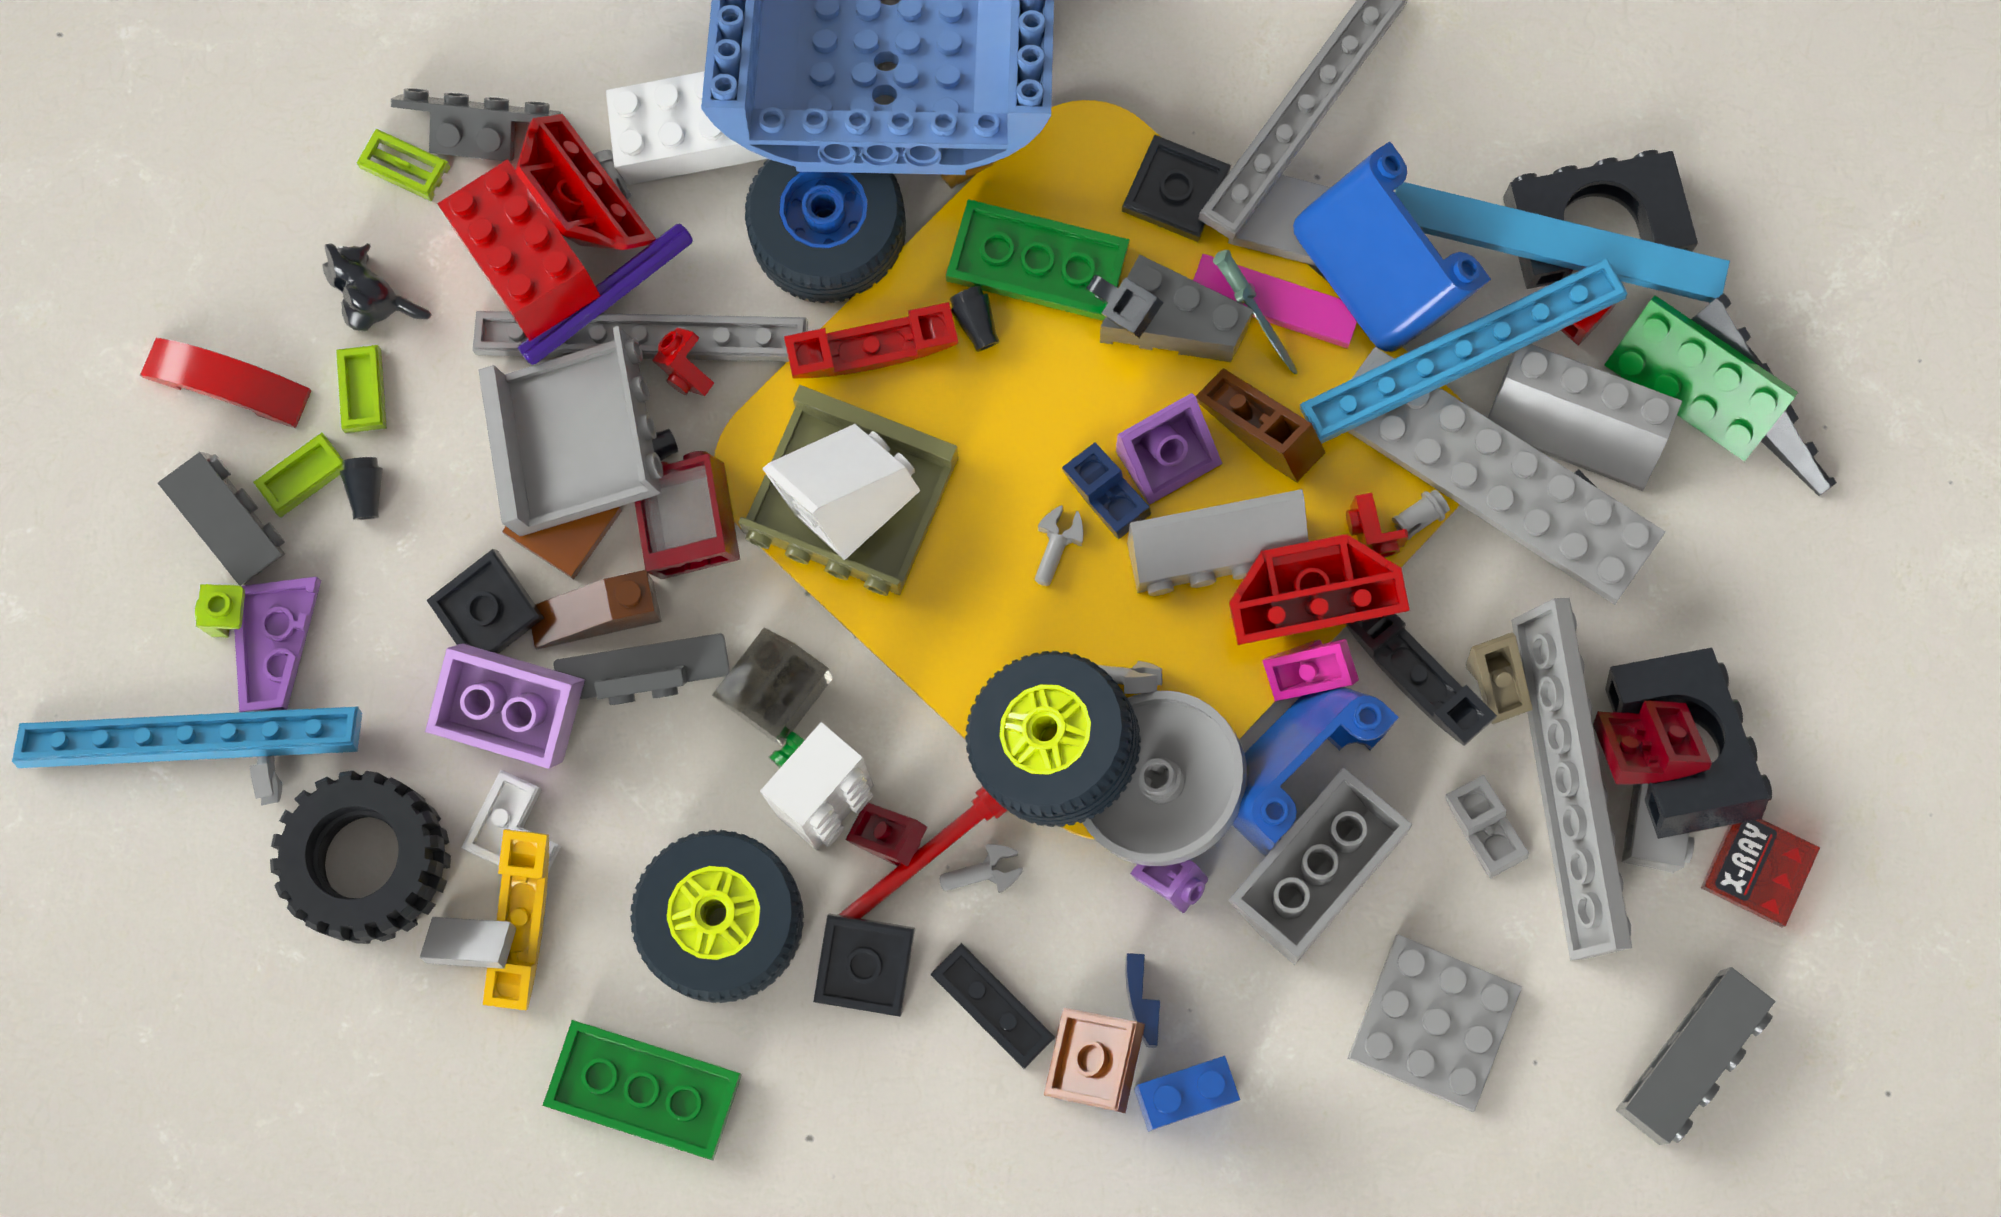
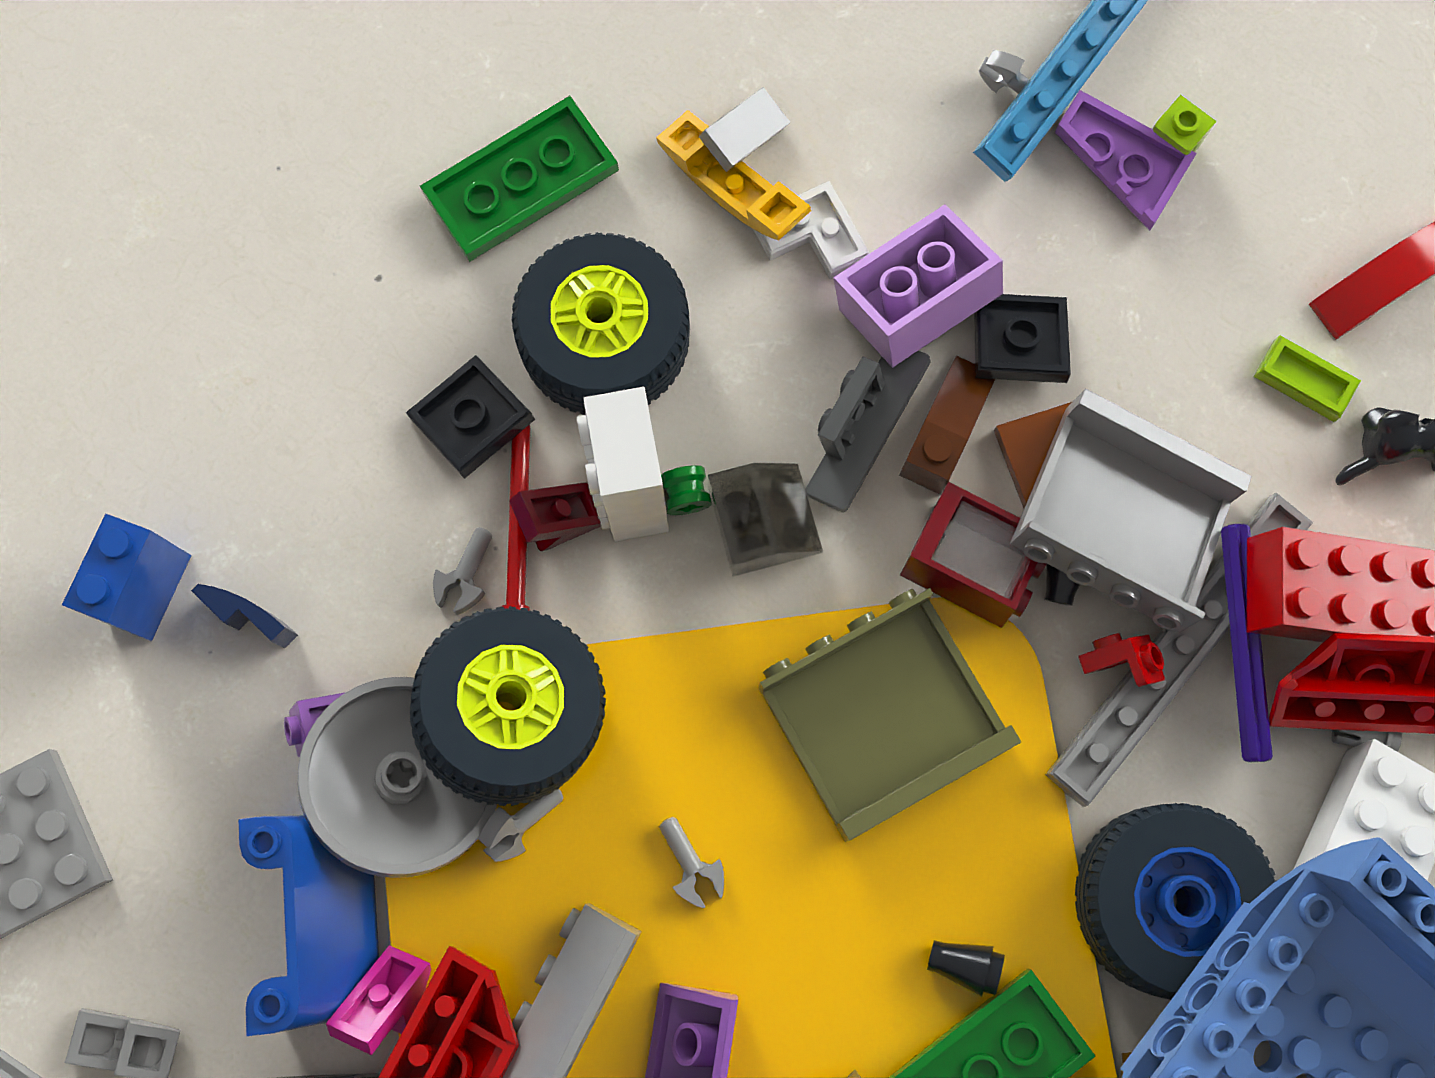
camera: 125 degrees right, 0 degrees up
dark grey wedge [158,452,285,586] -> none
lime tile [253,432,344,518] -> none
black tyre [270,770,451,944] -> none
black cone [340,457,383,520] -> none
white slope [762,424,920,560] -> none
red slope [784,302,958,379] -> none
black tile [930,943,1055,1069] -> none
tile [1044,1008,1145,1113] -> none
dark blue slope [1062,442,1151,539] -> none
light grey slope [1228,767,1412,965] -> none

